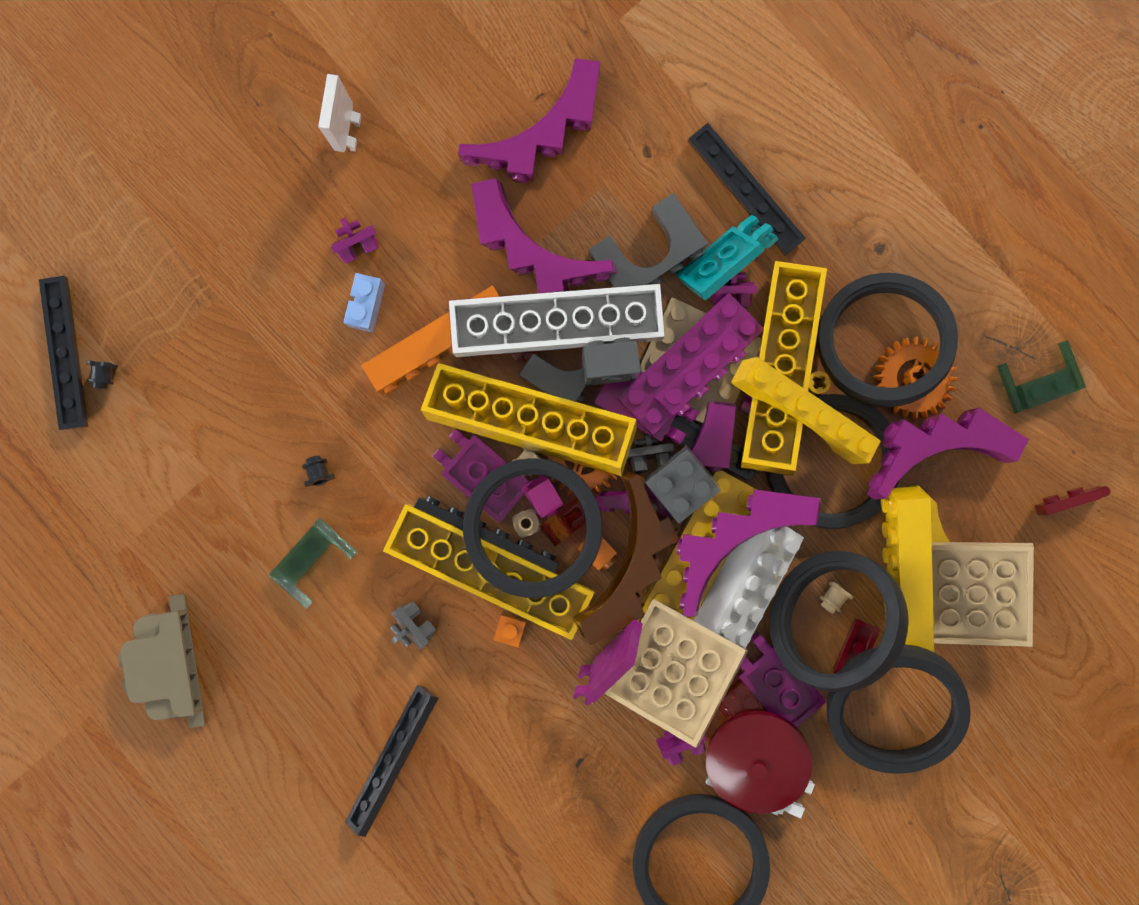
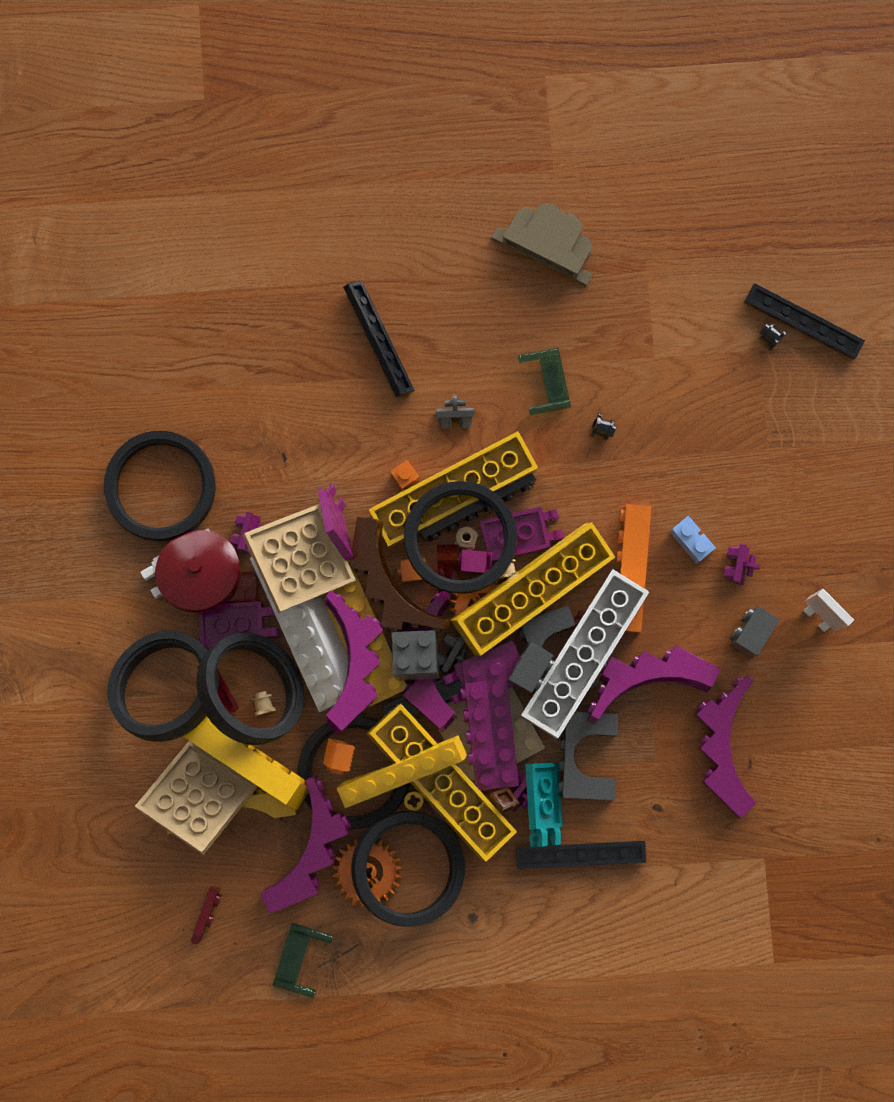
camera: 125 degrees right, 5 degrees down
none -> orange brick [323,738,355,775]
none -> reddish brown tile [489,787,519,814]
none -> dark grey brick [729,606,780,659]

